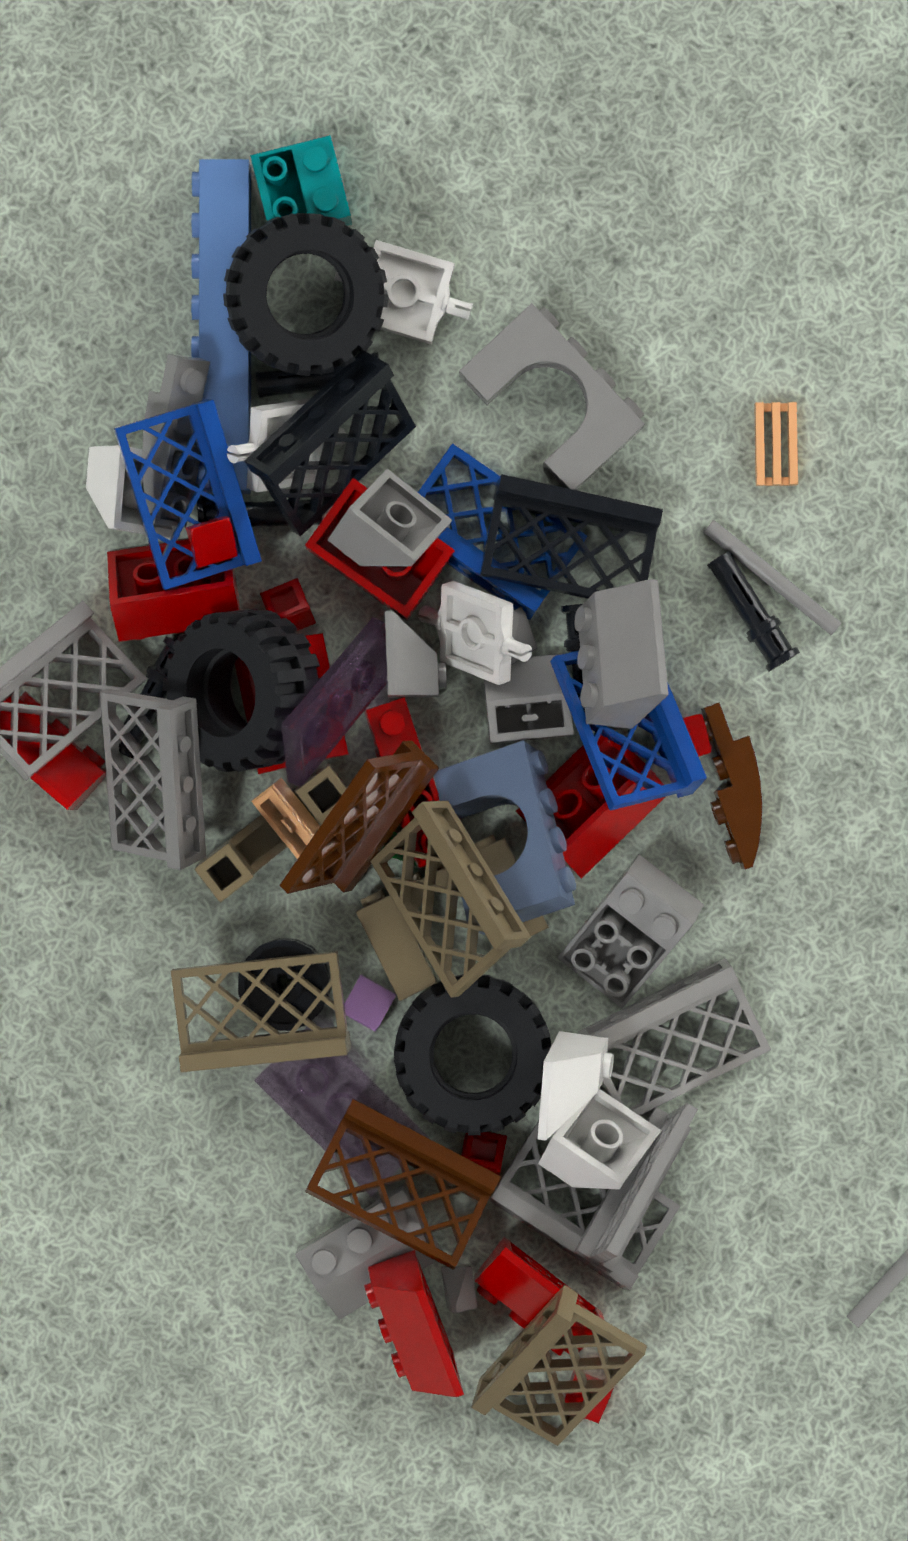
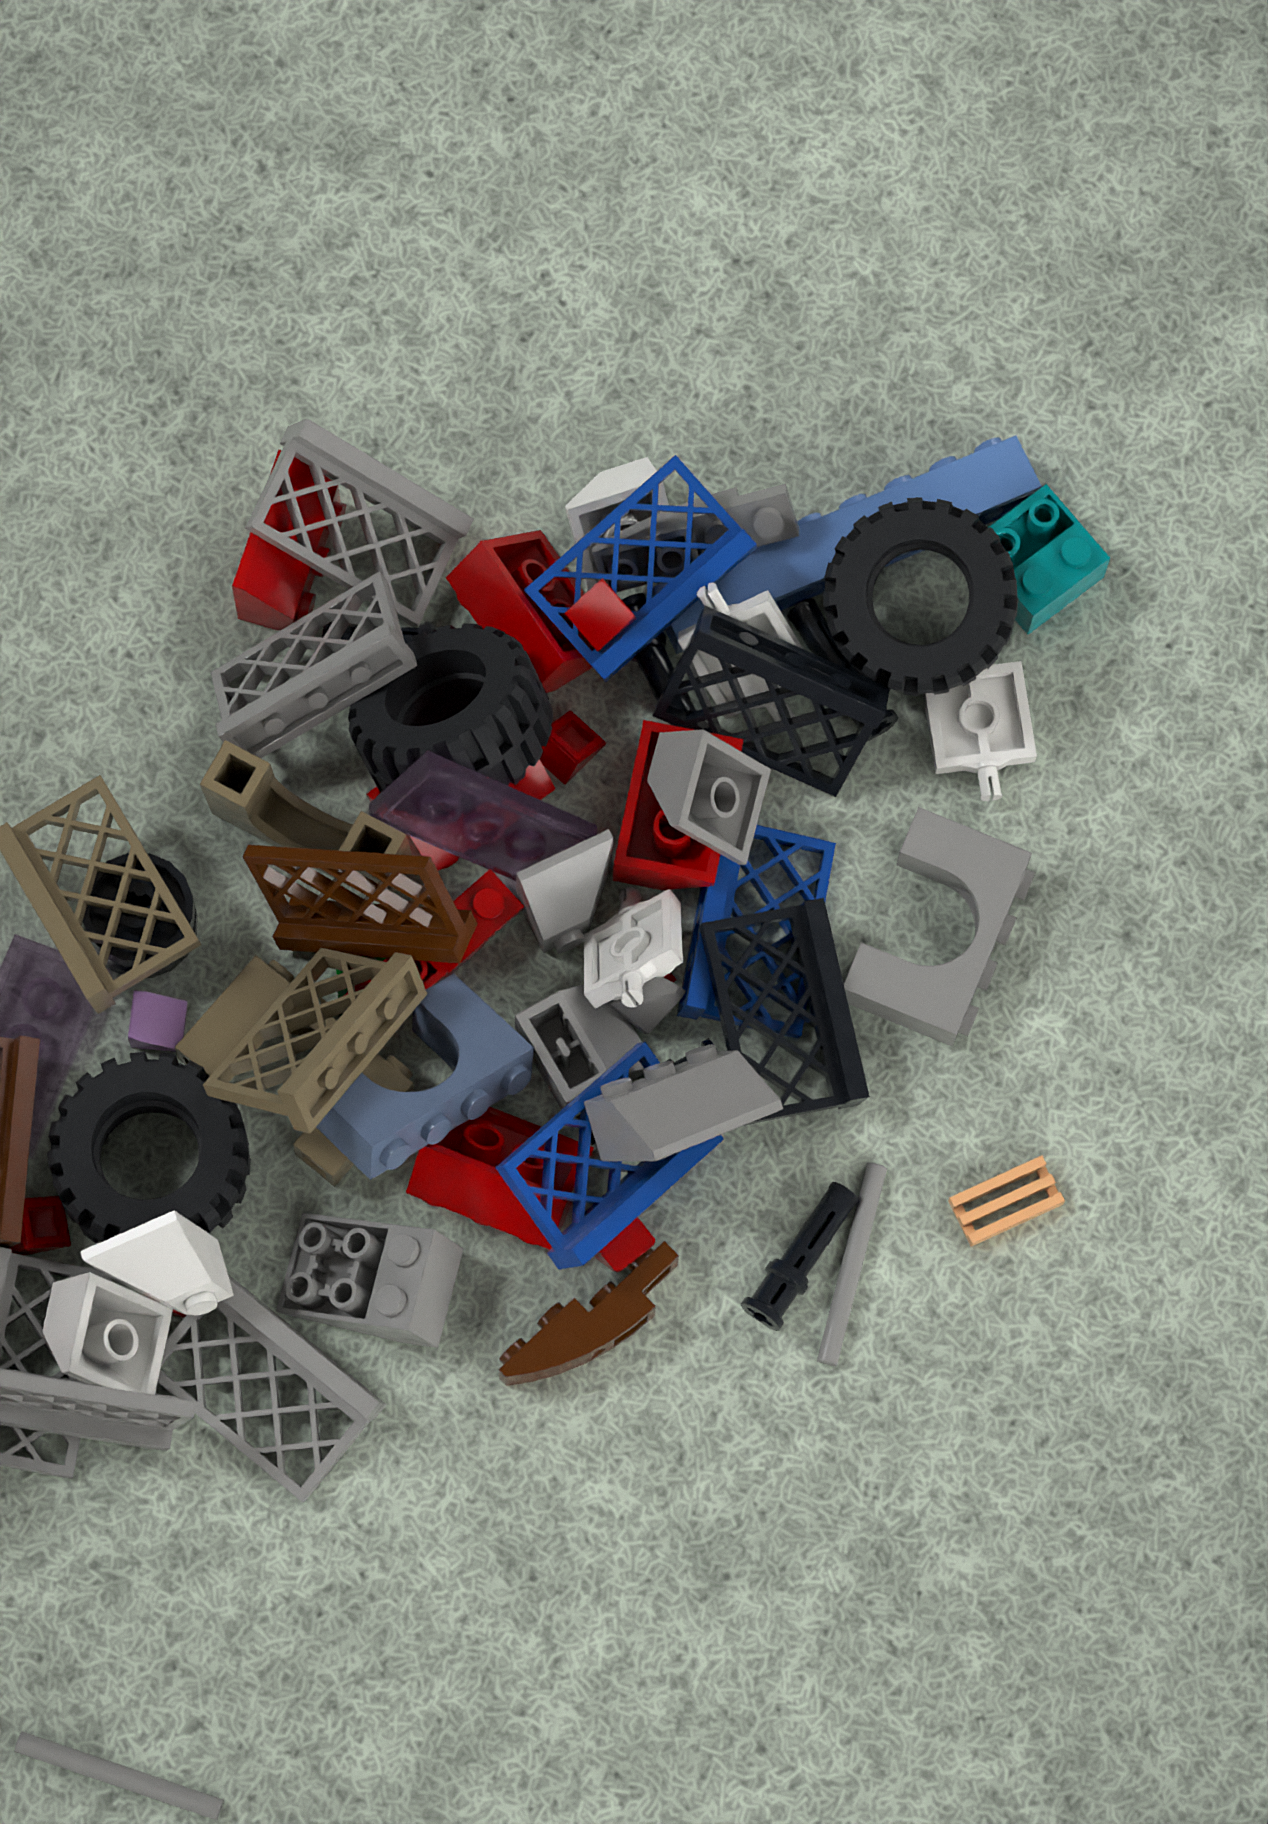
camera: 65 degrees right, 15 degrees down
light nougat tile [251,777,320,859] -> none

